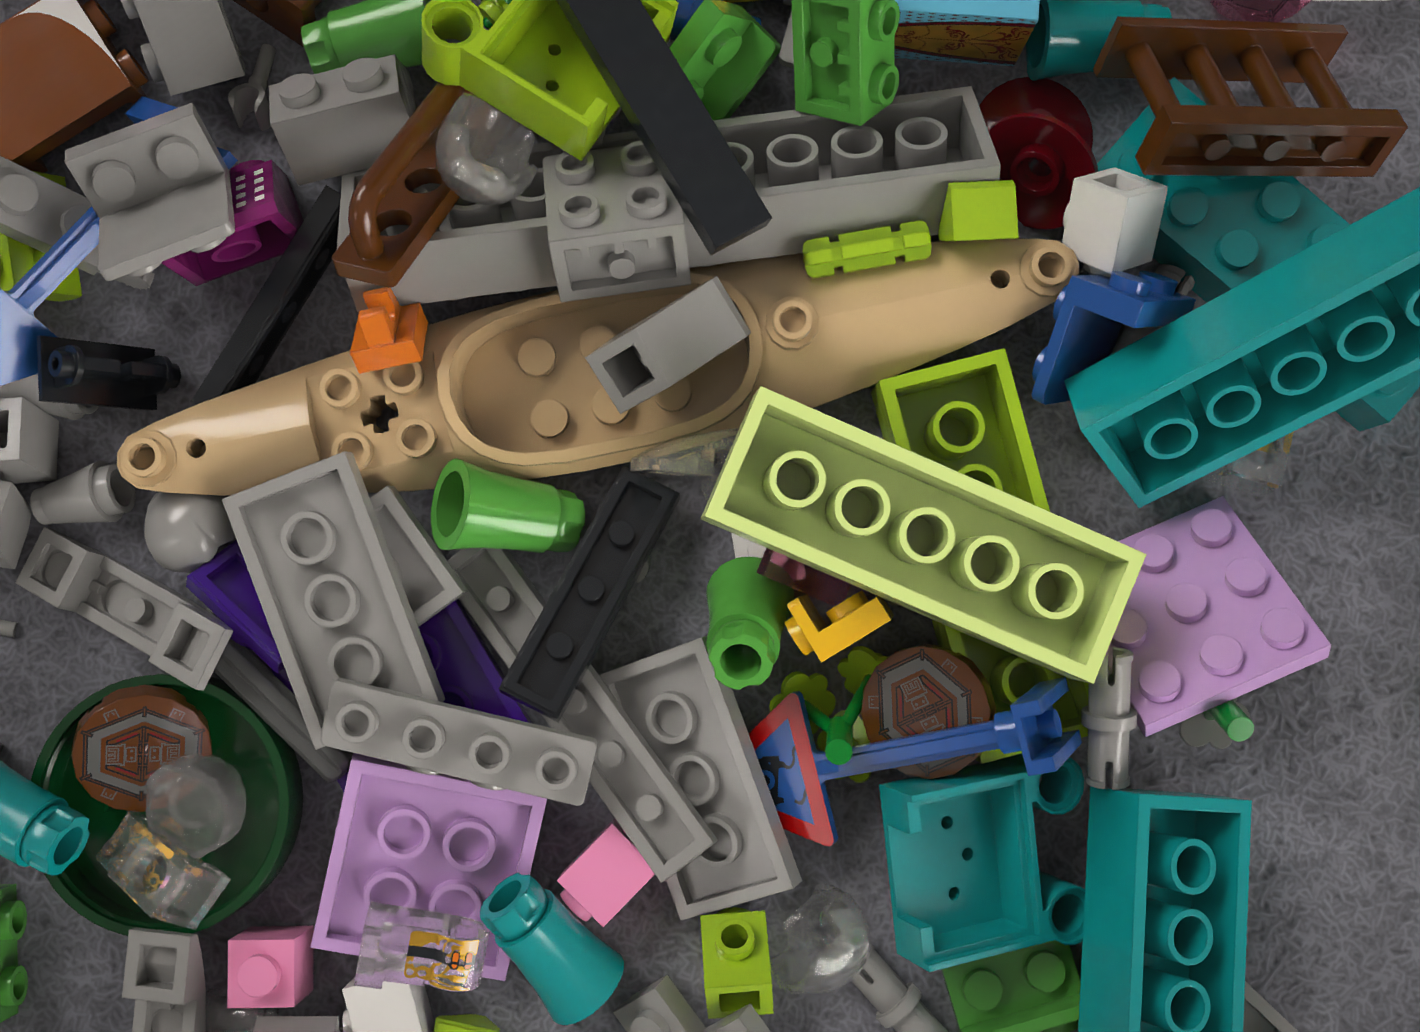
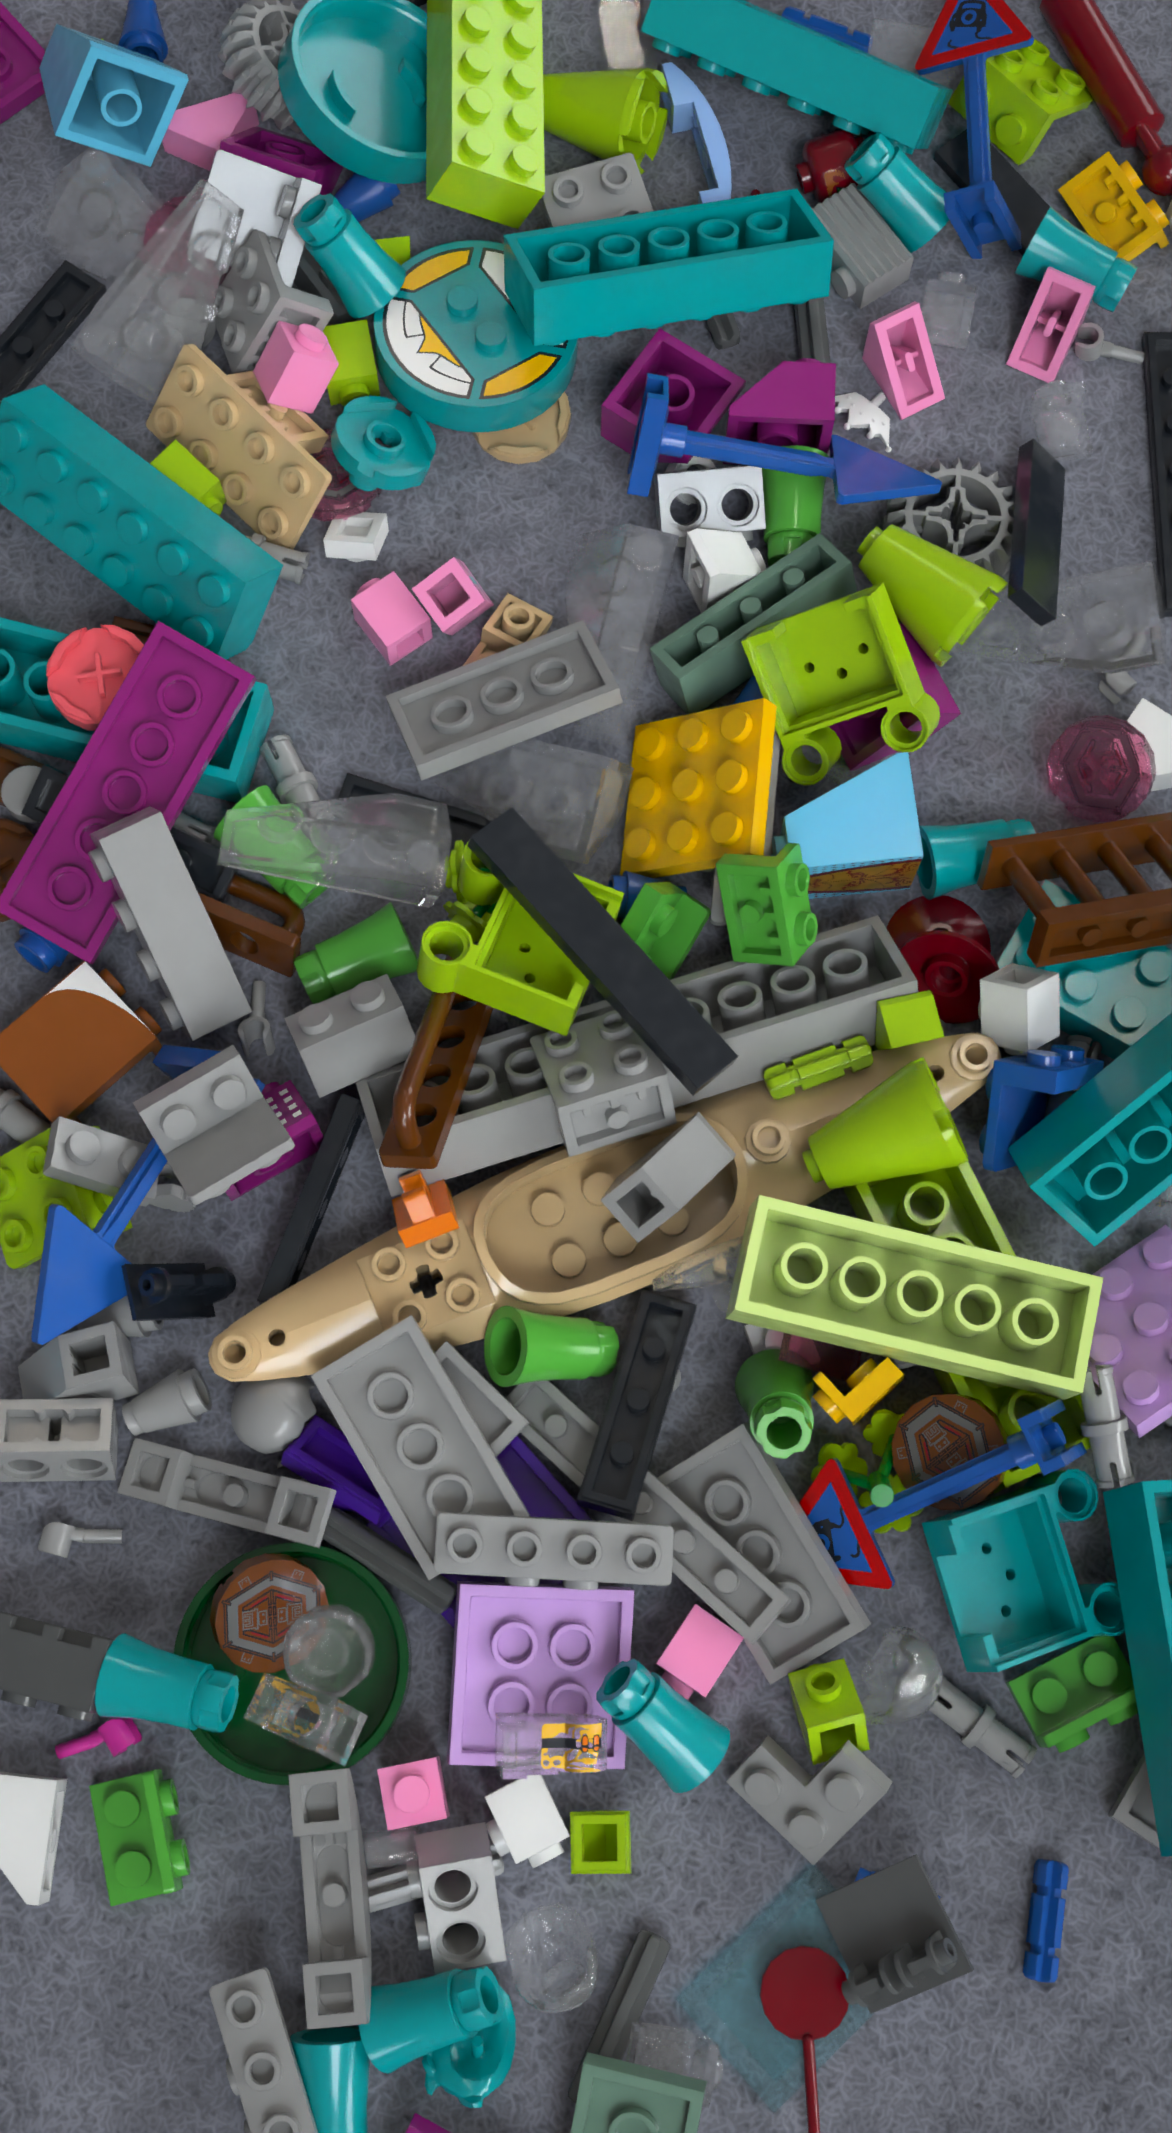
camera: 15 degrees left, 10 degrees down
clear hair [436,93,538,205] -> none
none -> lime cone [802,1057,969,1189]

